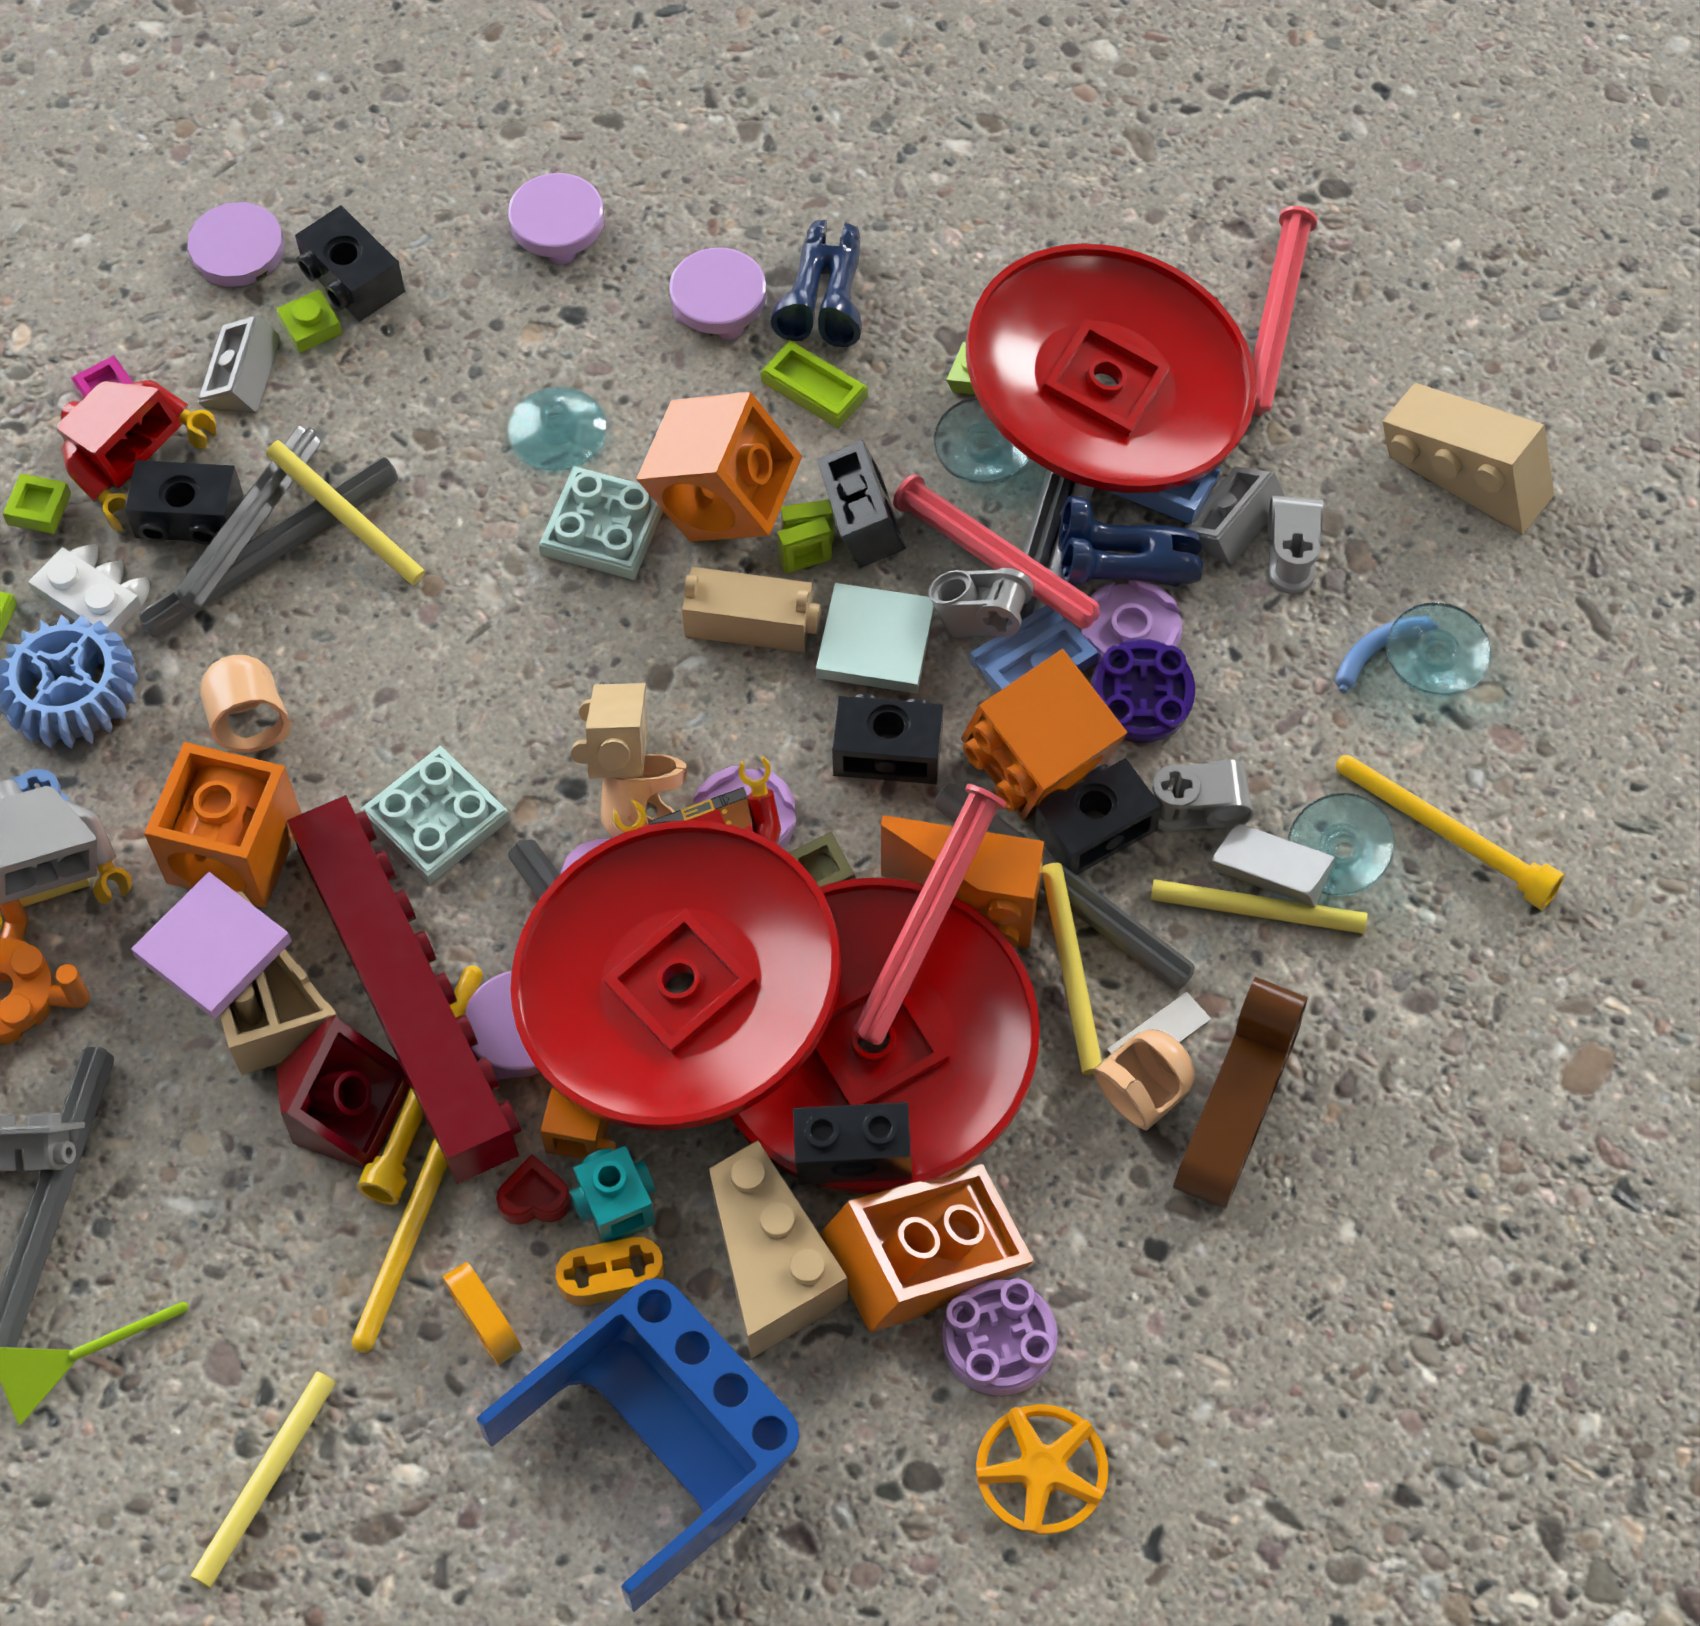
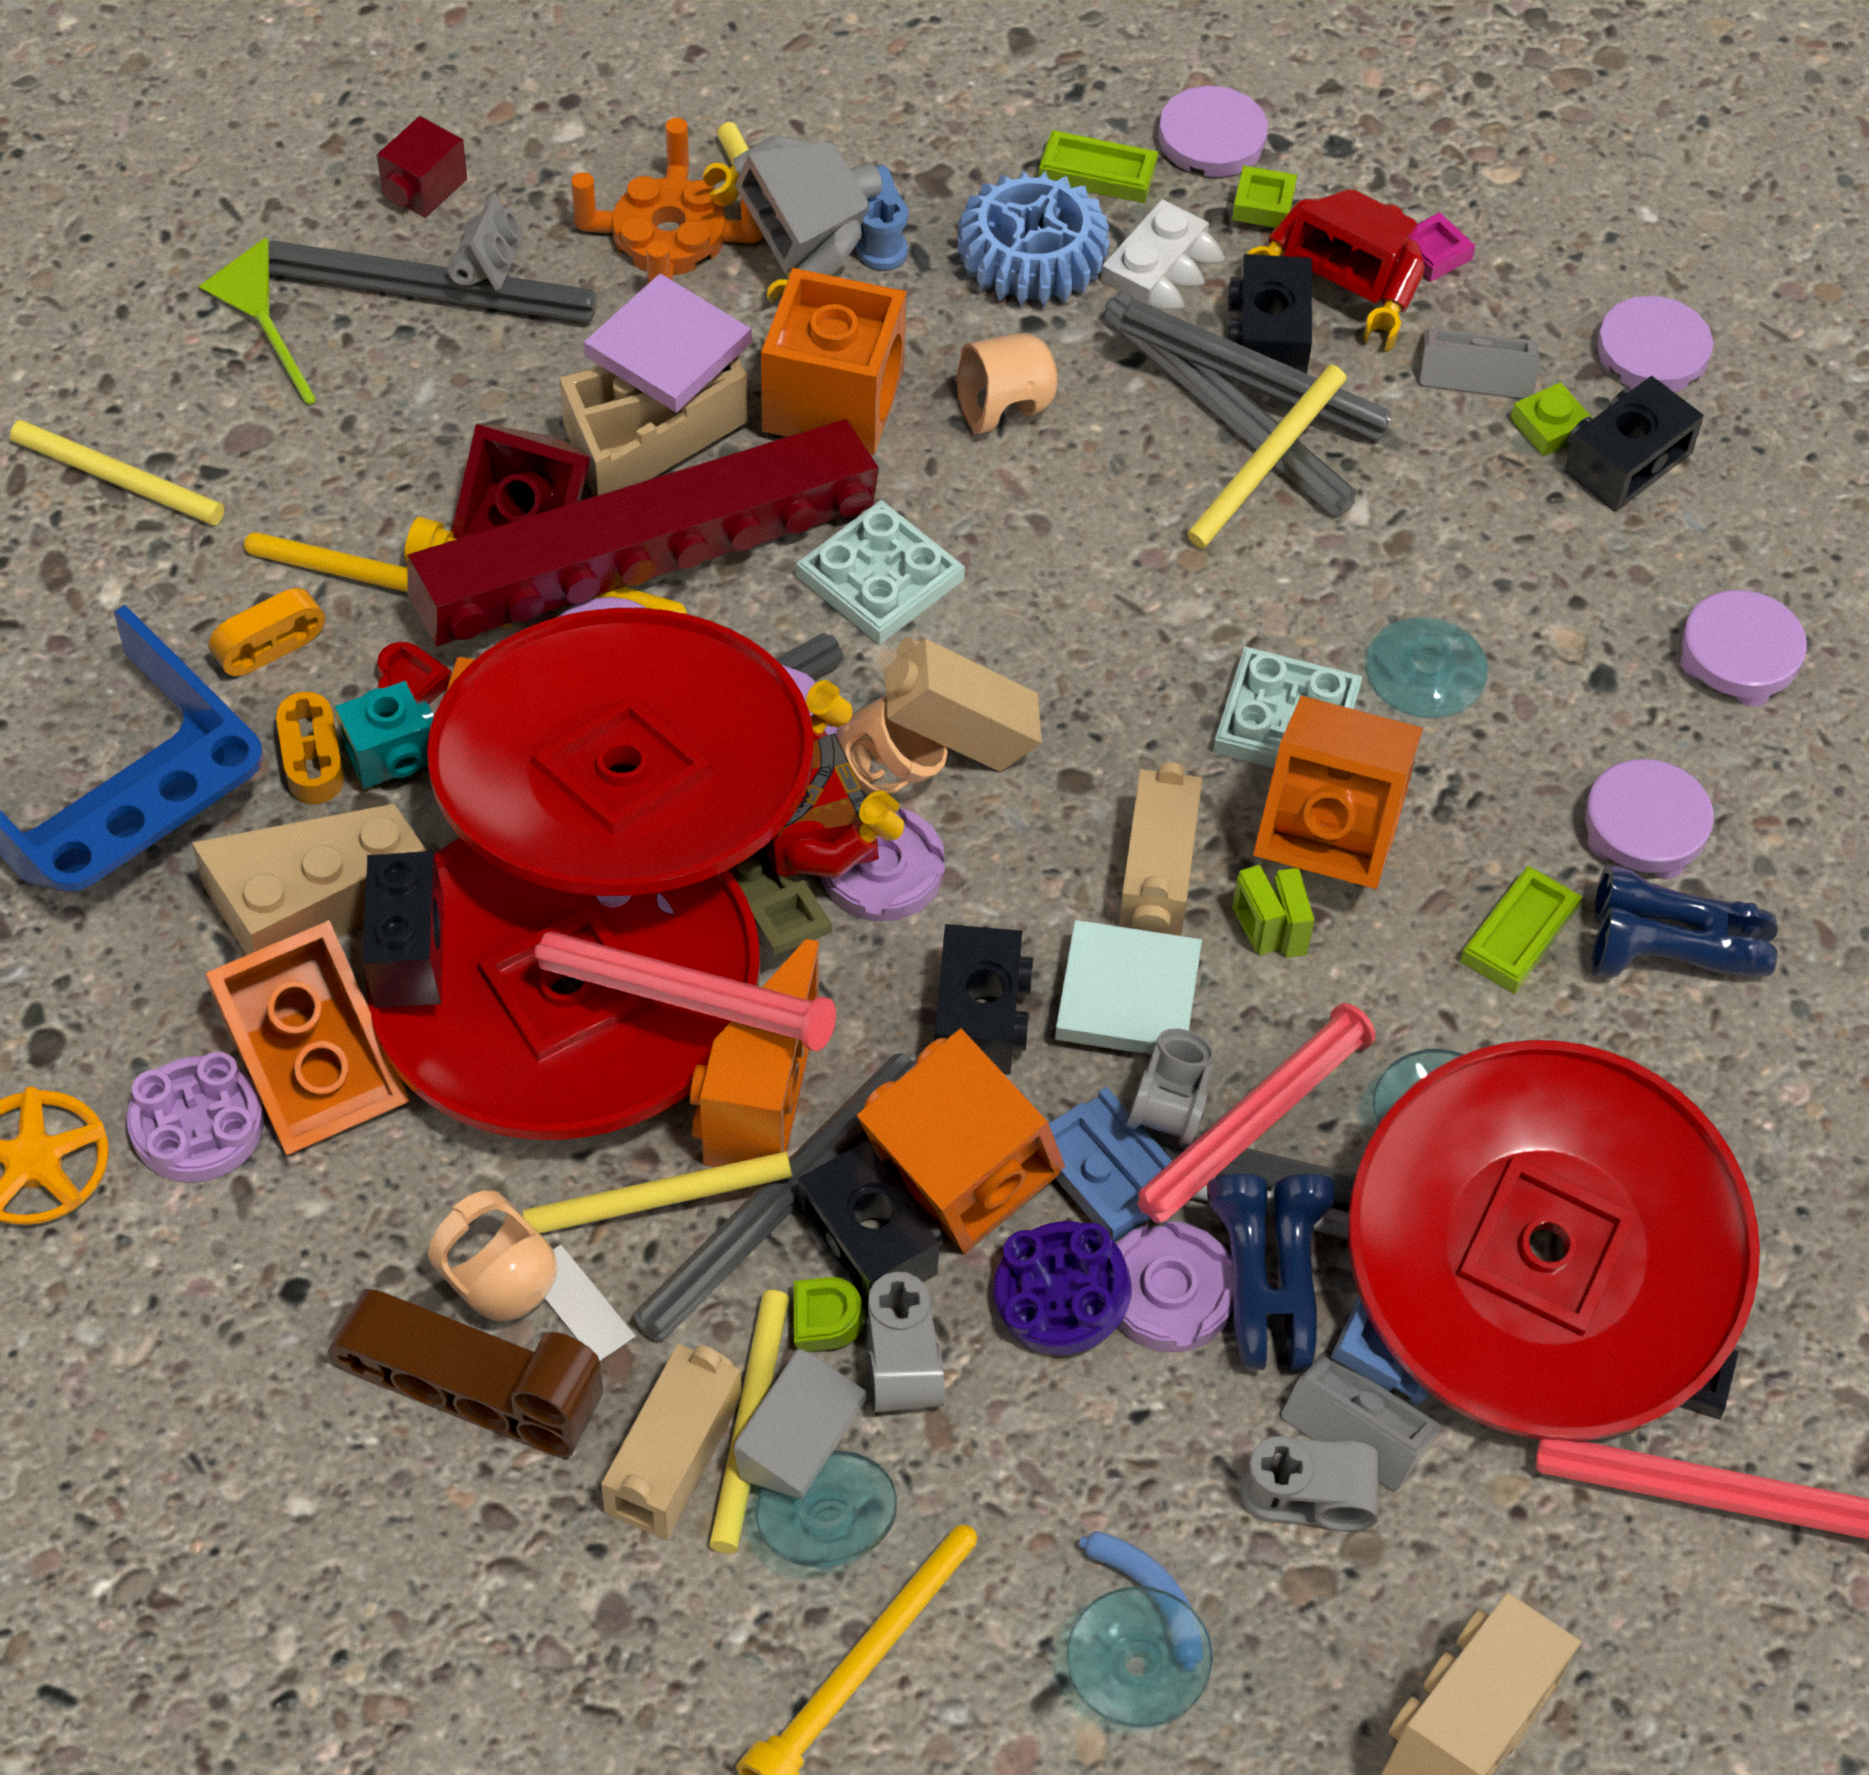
camera: 85 degrees right, 5 degrees down
black brick [817,440,906,568] -> none
none -> tan brick [601,1343,742,1541]
none -> lime tile [794,1277,866,1352]

